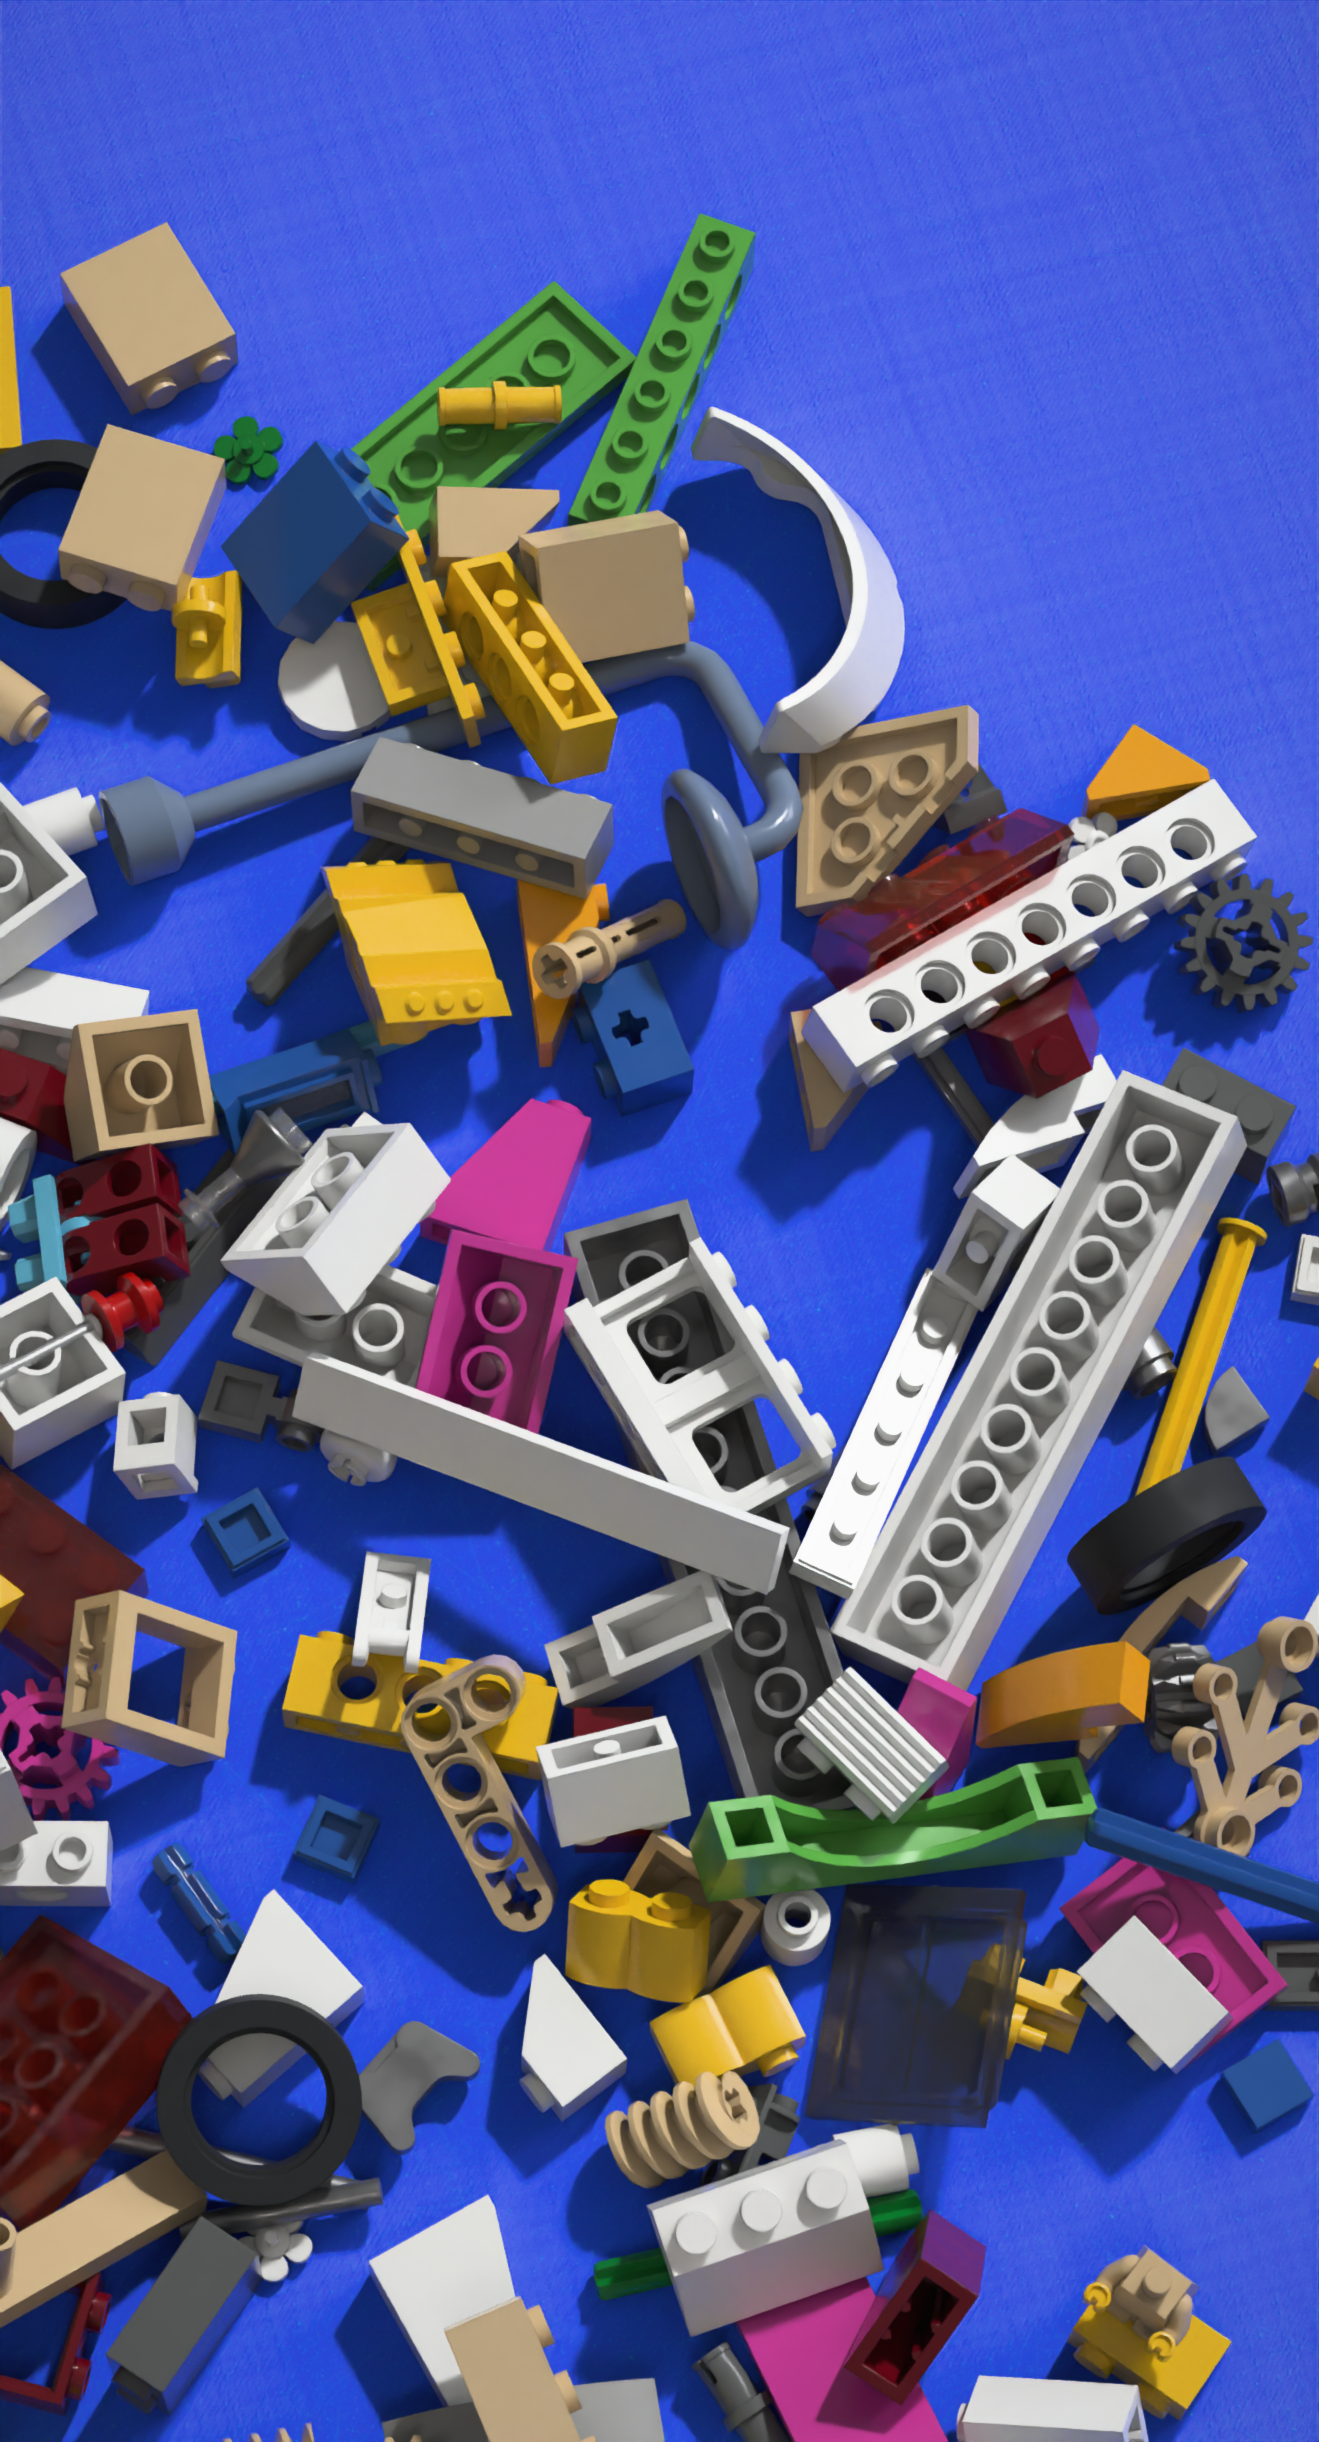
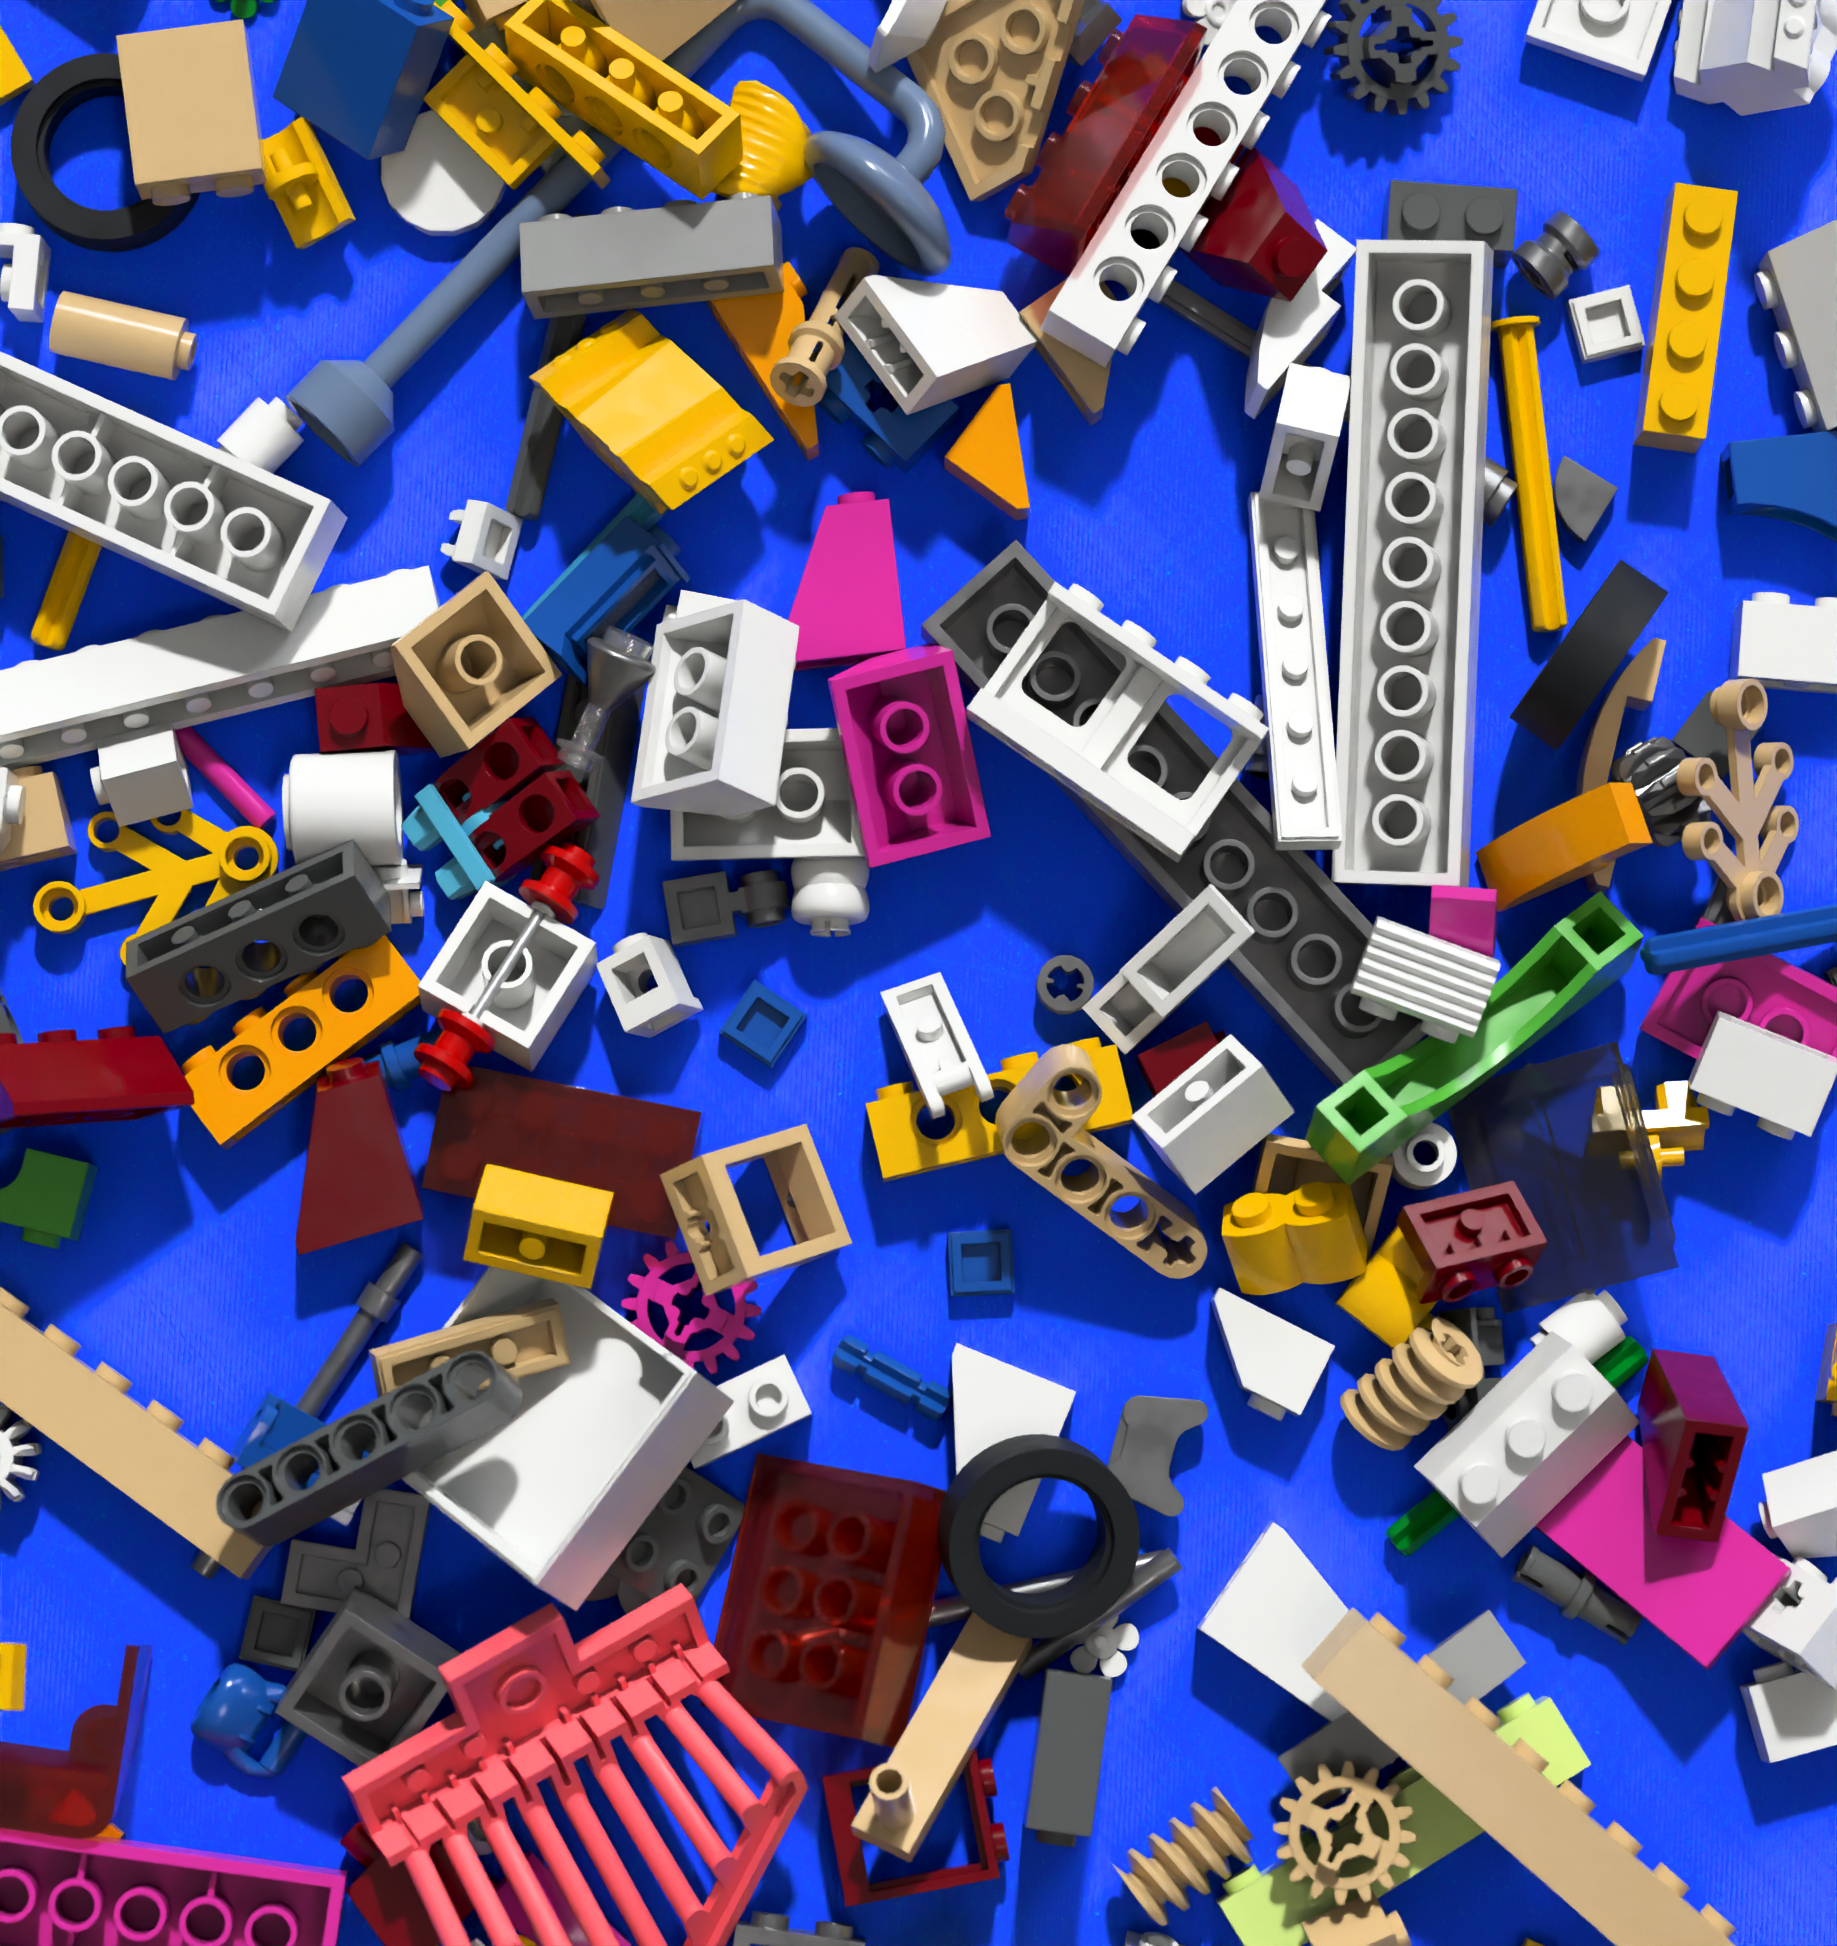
camera: 25 degrees left, 15 degrees up
white tile [292,1351,790,1595] -> none
none -> white tile [440,499,523,580]
none -> yellow hair [711,80,813,212]
none -> white slope [834,275,1039,415]
none -> light orange slope [944,383,1030,520]
none -> flat silver bush [1036,955,1094,1014]
none -> dark red bracket [1396,1180,1548,1304]

